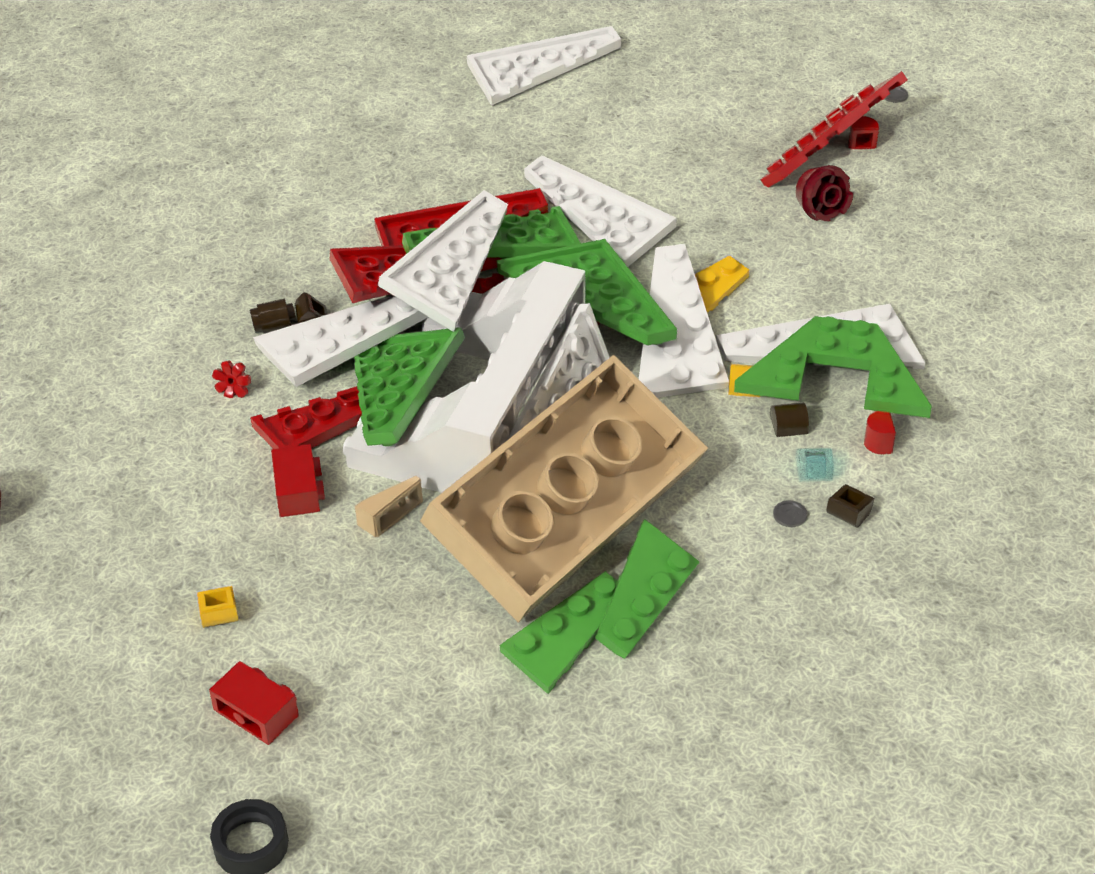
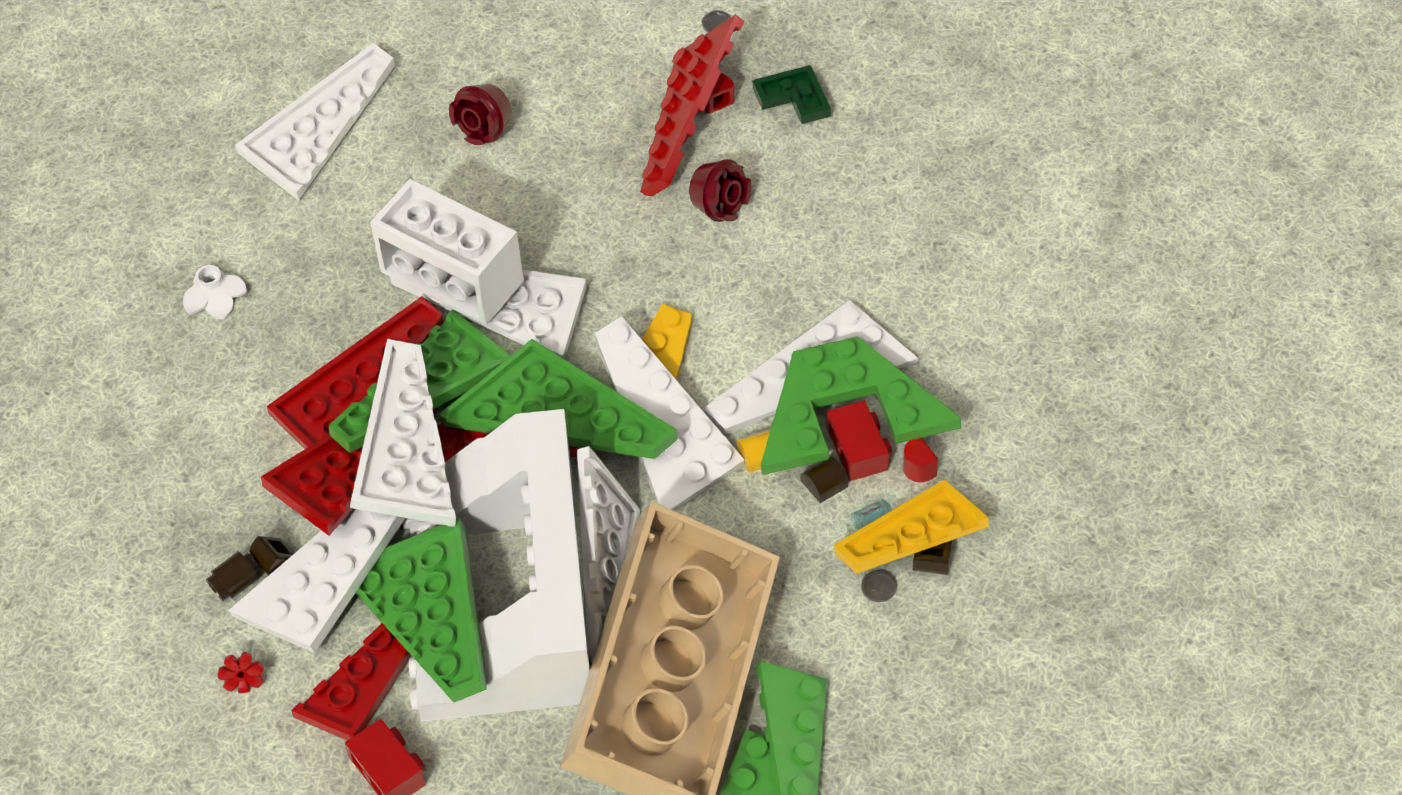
camera: 25 degrees left, 10 degrees up
tan slope [355,476,423,537] -> none
none -> white plate [183,265,247,319]
none -> white brick [370,179,524,325]
none -> dark red cone [449,84,512,145]
none -> dark green plate [752,65,831,124]
none -> red brick [826,400,893,481]
none -> yellow wing [834,479,989,574]

